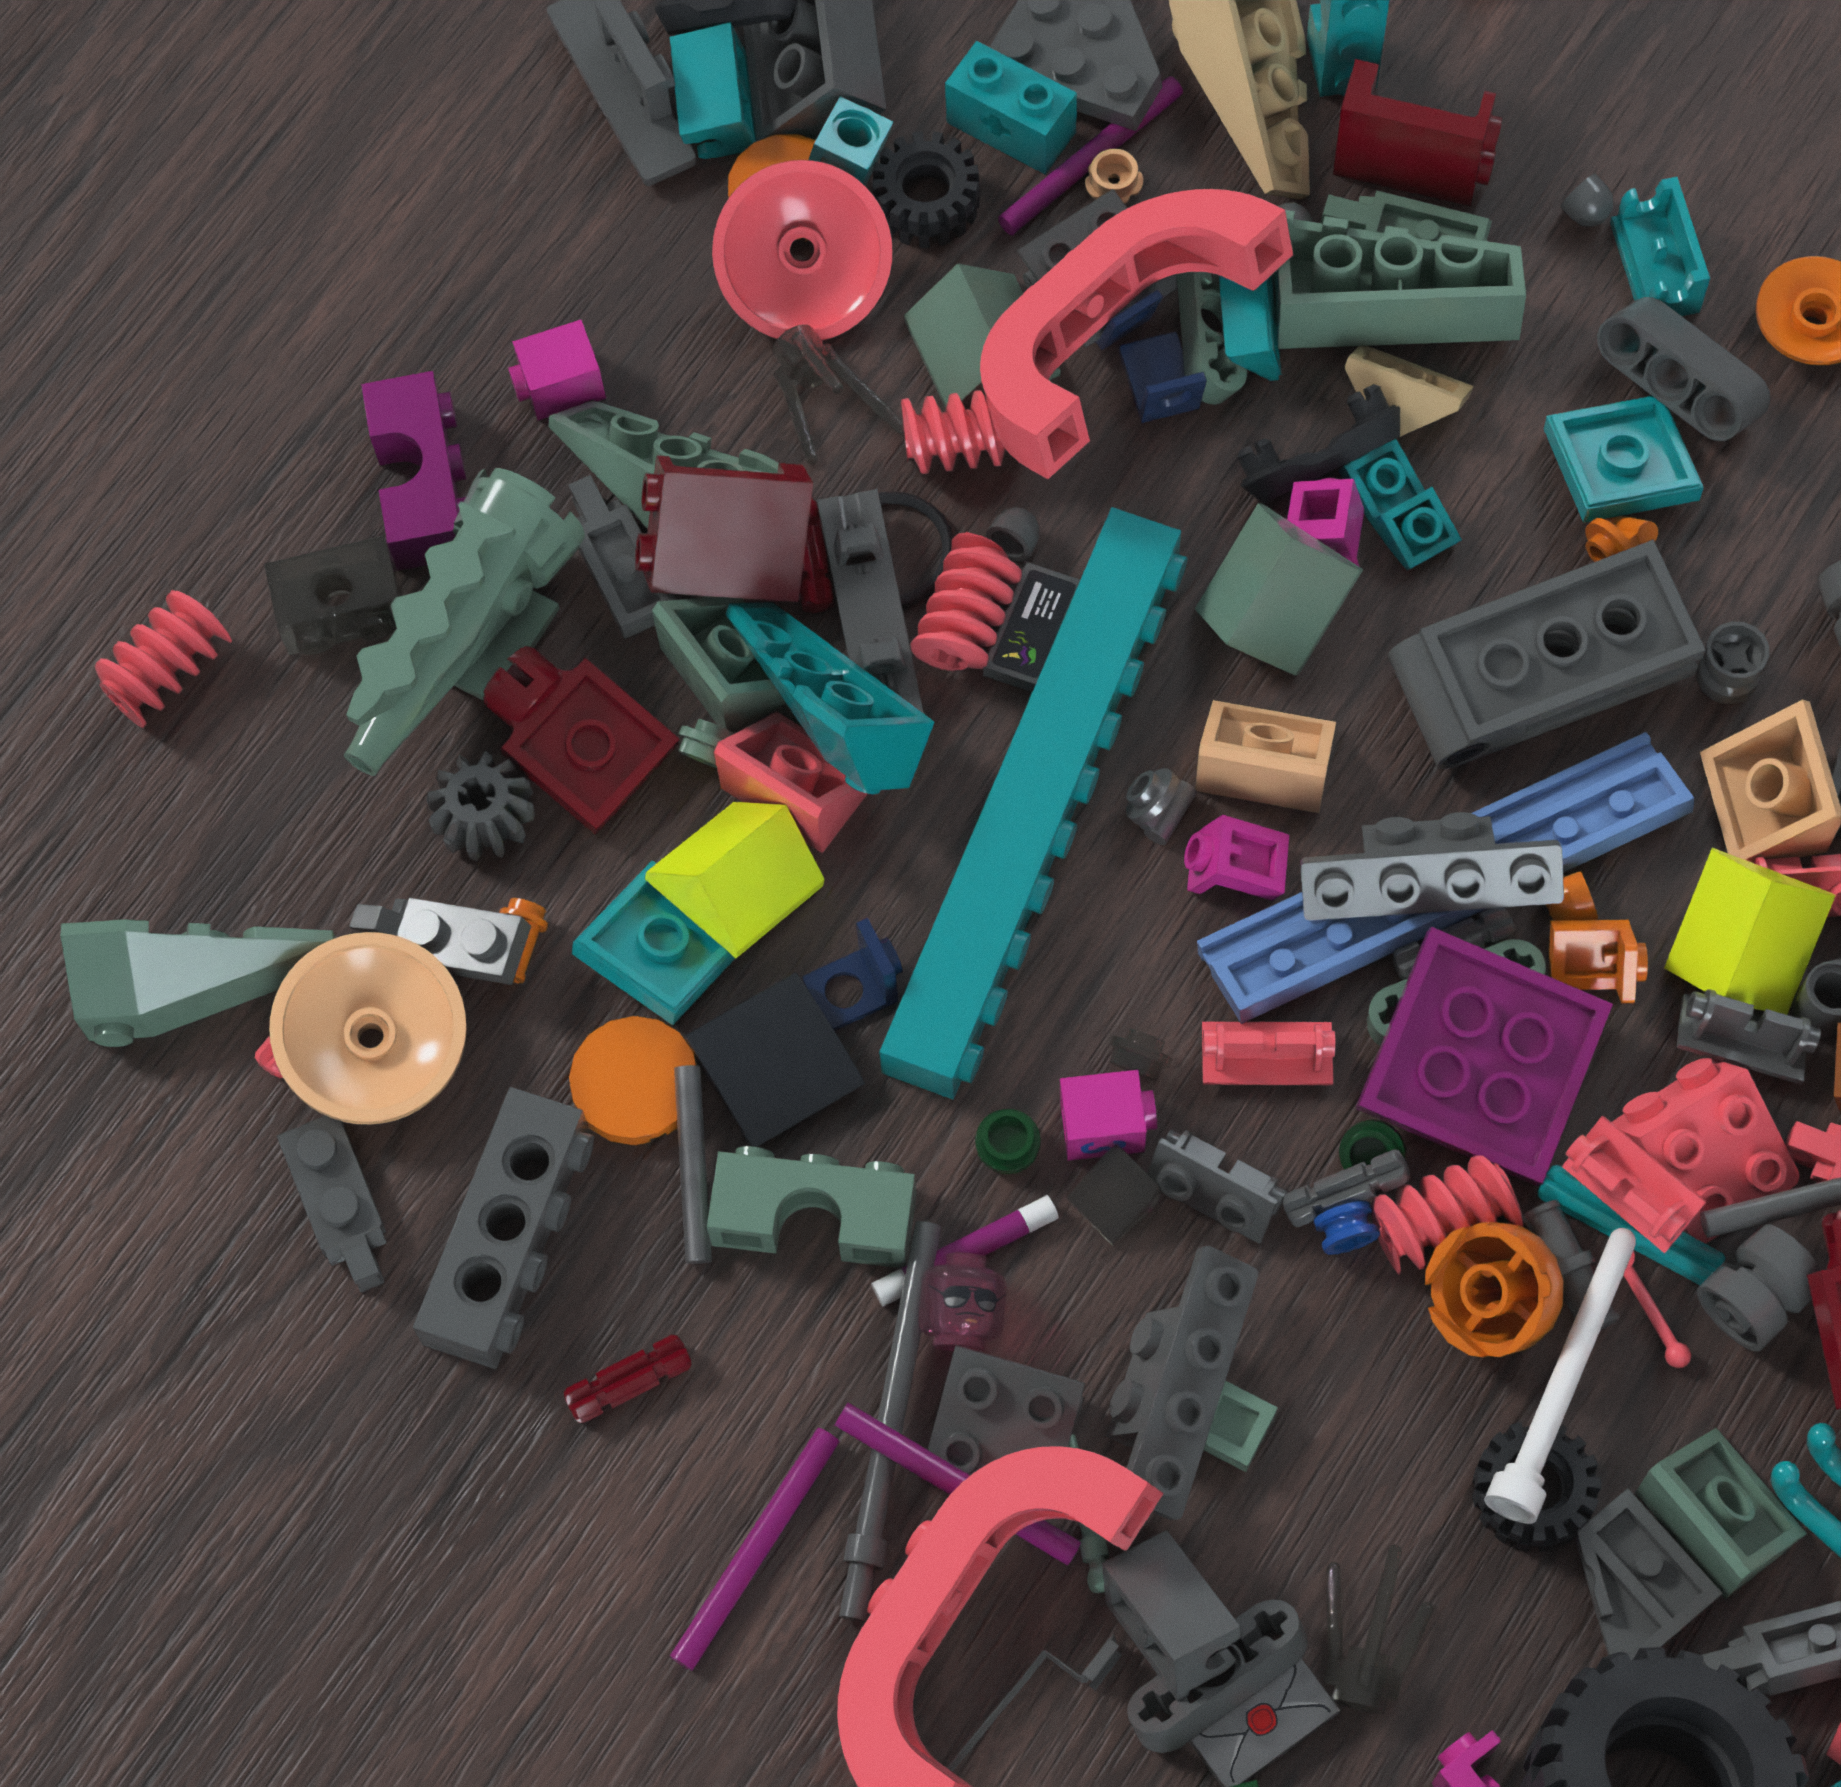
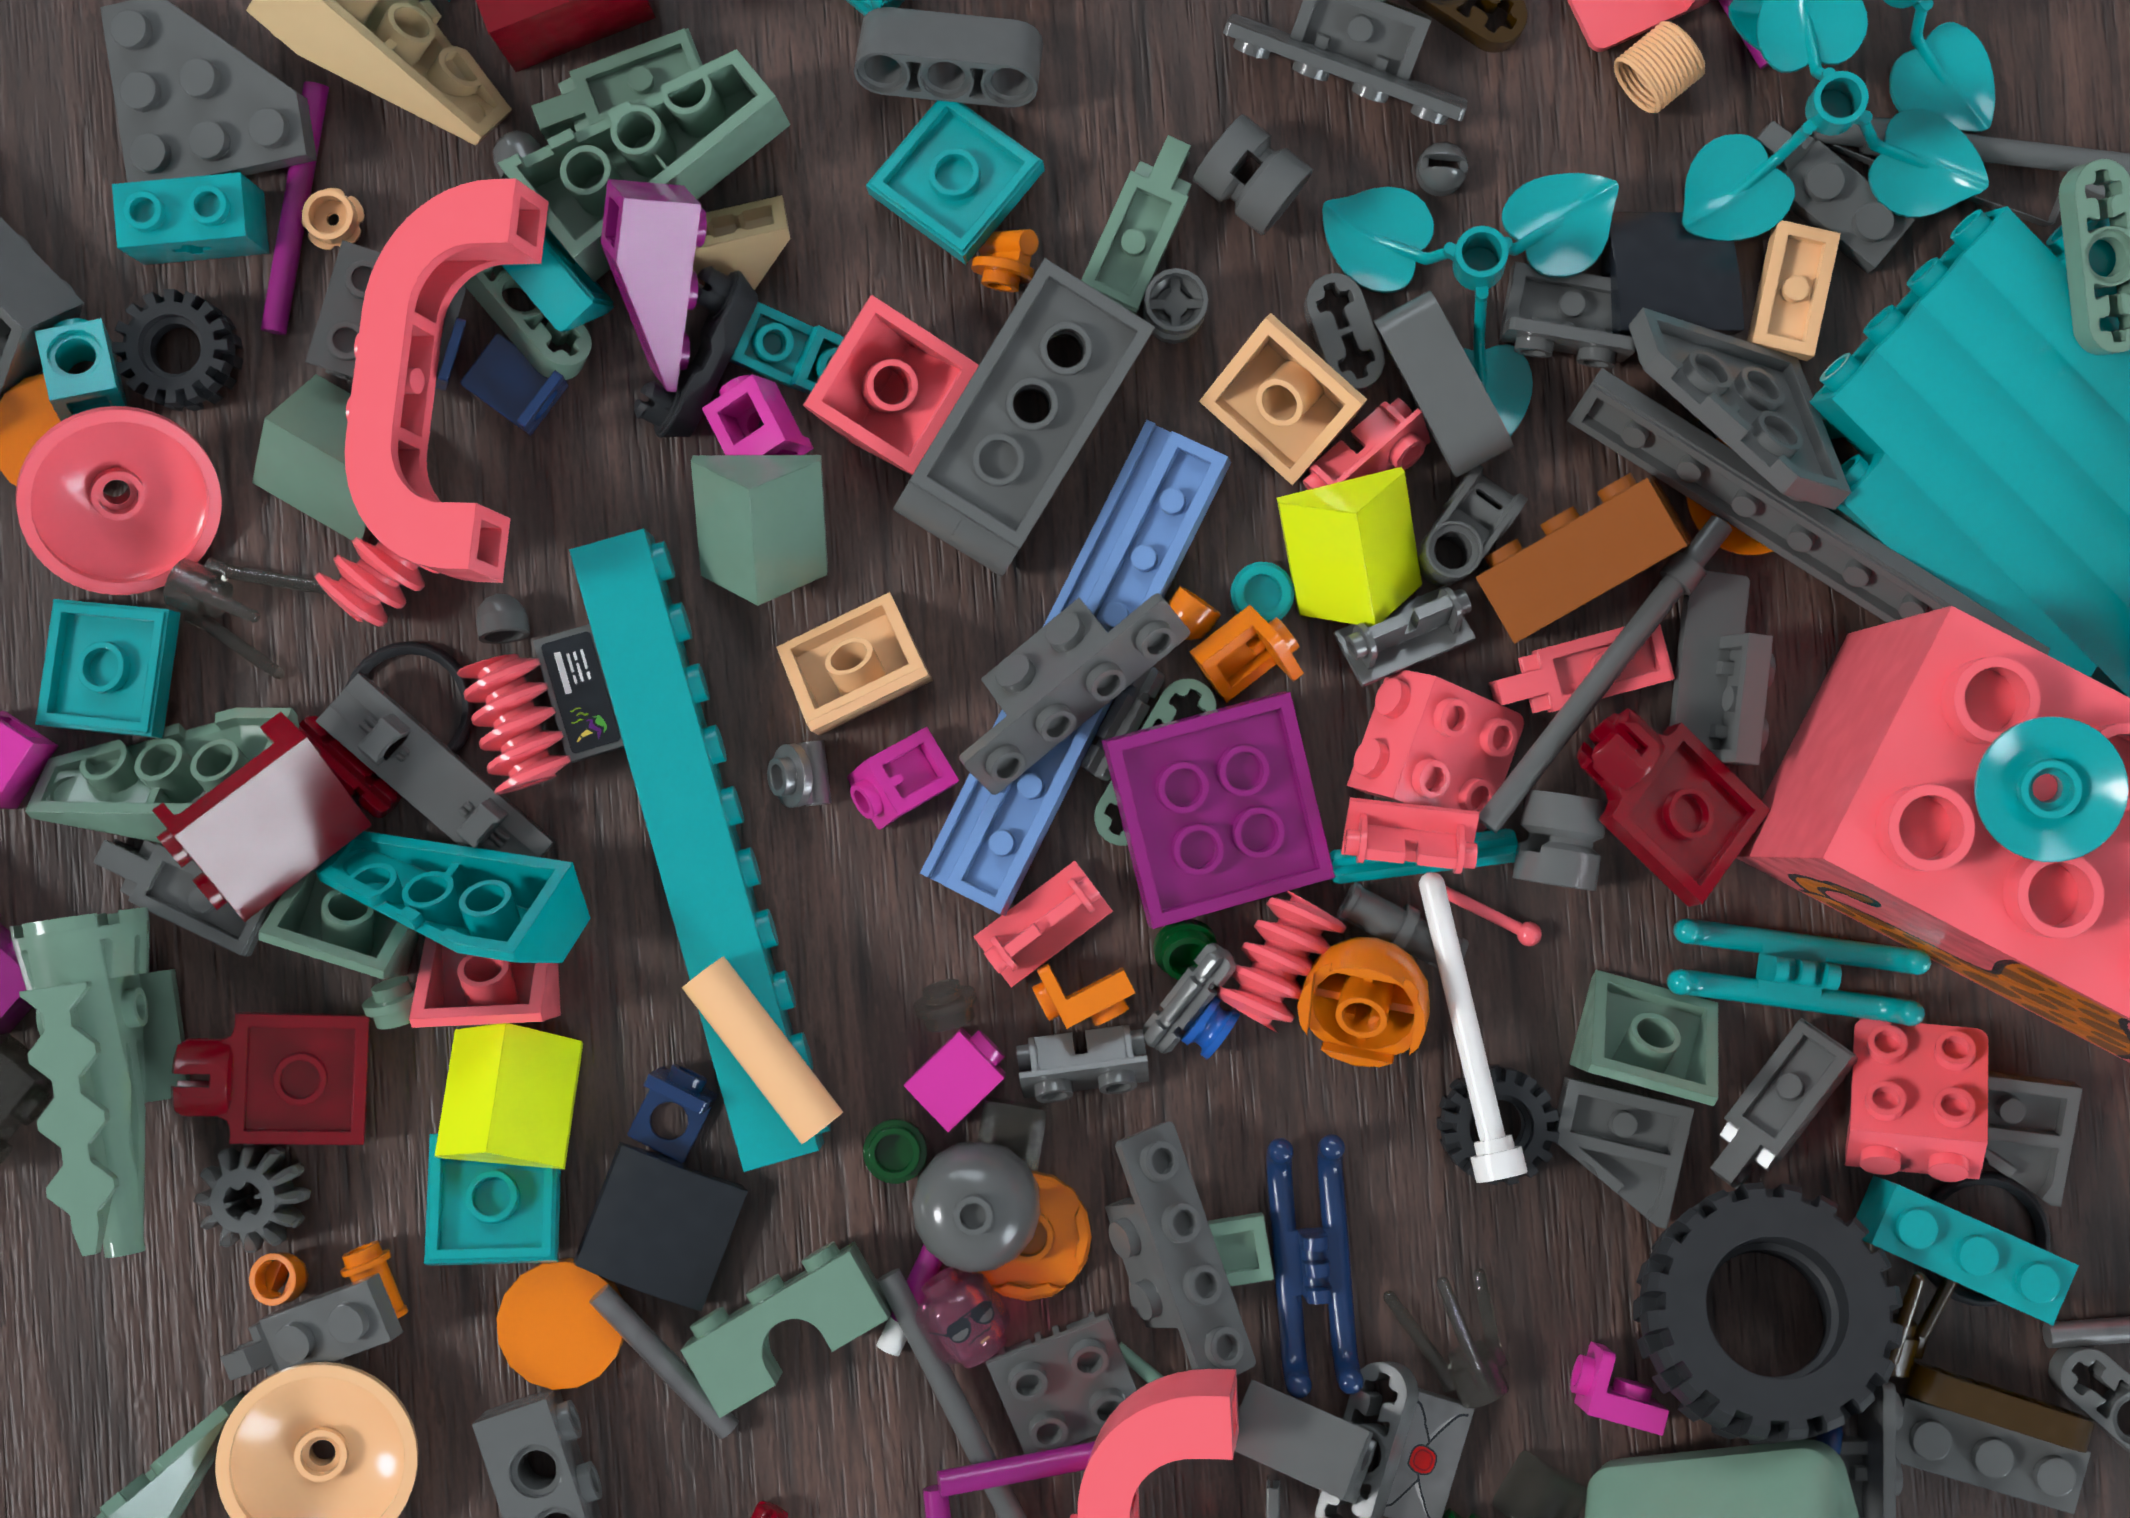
camera: 45 degrees left, 20 degrees up
none -> teal plate [35,599,181,739]
none -> orange hinge [249,1252,309,1306]
none -> slope [600,179,707,392]
none -> light nougat piece [682,956,843,1144]
none -> coral slope [803,295,979,475]
none -> dark grey cylinder [912,1141,1041,1272]
none -> orange tile [976,1170,1092,1301]
none -> orange bracket [1032,963,1135,1029]
none -> sand green hinge [1081,135,1192,315]
none -> teal tile [1230,562,1294,623]
none -> dark blue piece [1266,1134,1364,1398]

